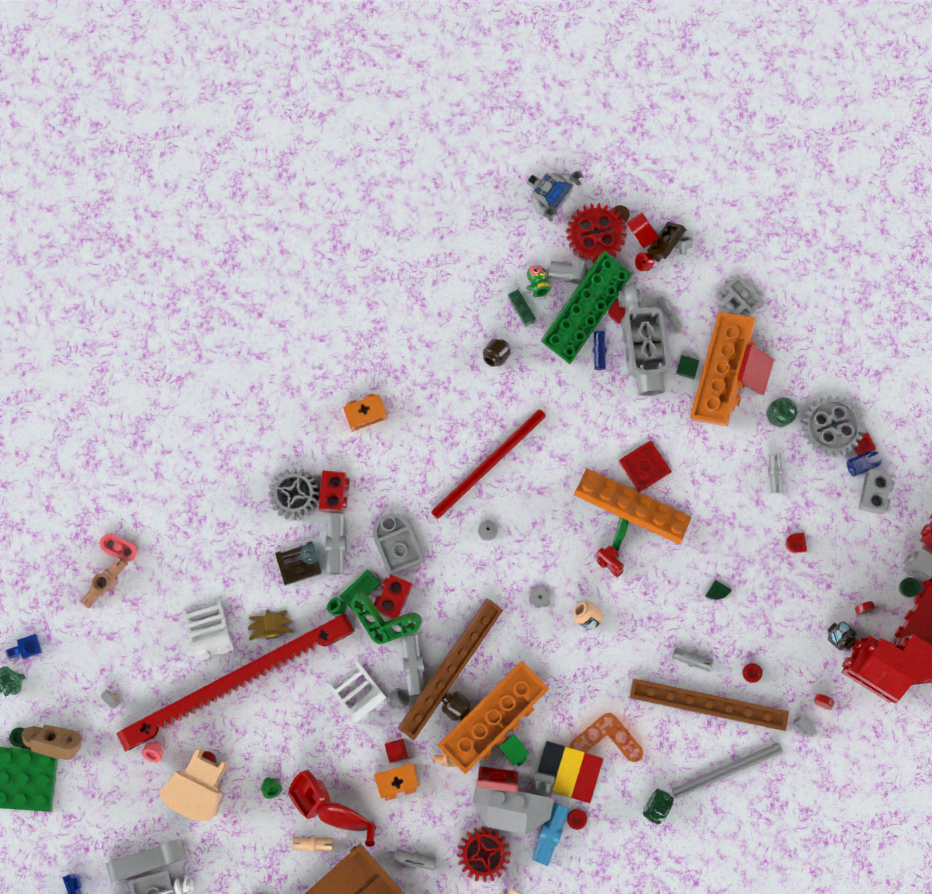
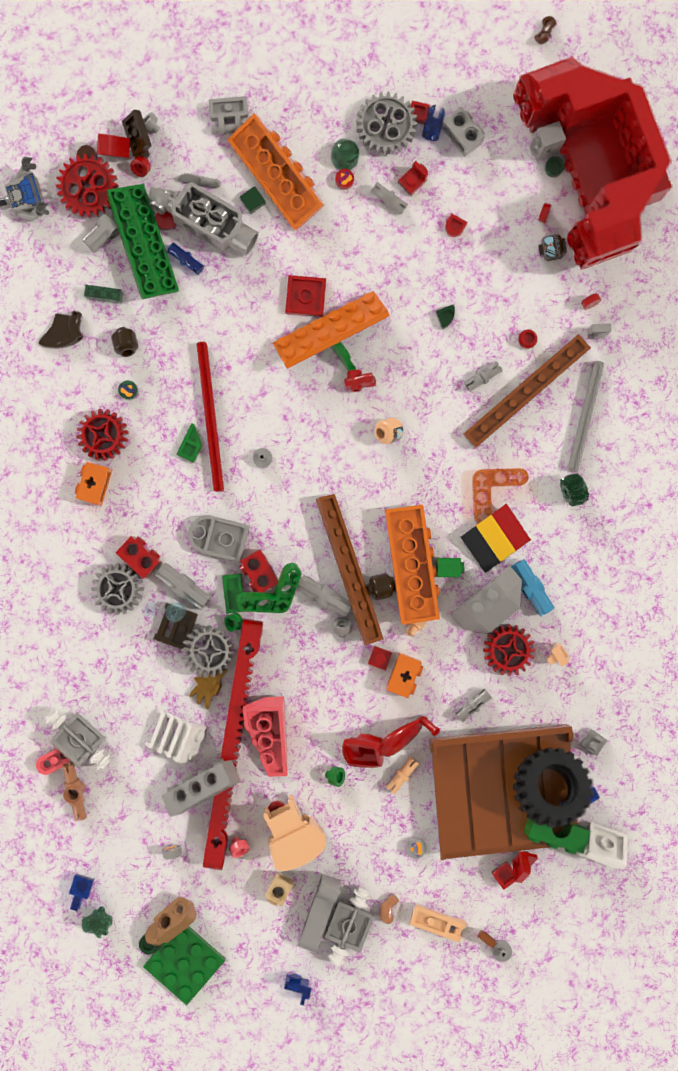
camera: 50 degrees left, 10 degrees up
white plate [327,662,388,724] -> none
red tile [477,766,518,792] -> none
green animal [526,265,551,297] -> none
light grey plant [529,586,551,608] -> none
light grey tile [531,771,555,797] -> none
red tile [567,809,587,830] -> none
tile [737,345,774,395] -> none
none -> dark brown arm [39,310,83,348]
none -> light grey plate [45,709,111,770]
none -> red gear [76,409,129,461]
none -> clear green tile [118,380,138,400]
none -> light grey brick [161,759,241,817]
none -> green tile [176,423,202,463]
none -> light grey gear [181,625,234,678]
none -> coral wedge [243,696,288,777]
none -> tan brick [265,871,294,906]
none -> red tile [335,169,354,190]
none -> red bracket [398,161,429,196]

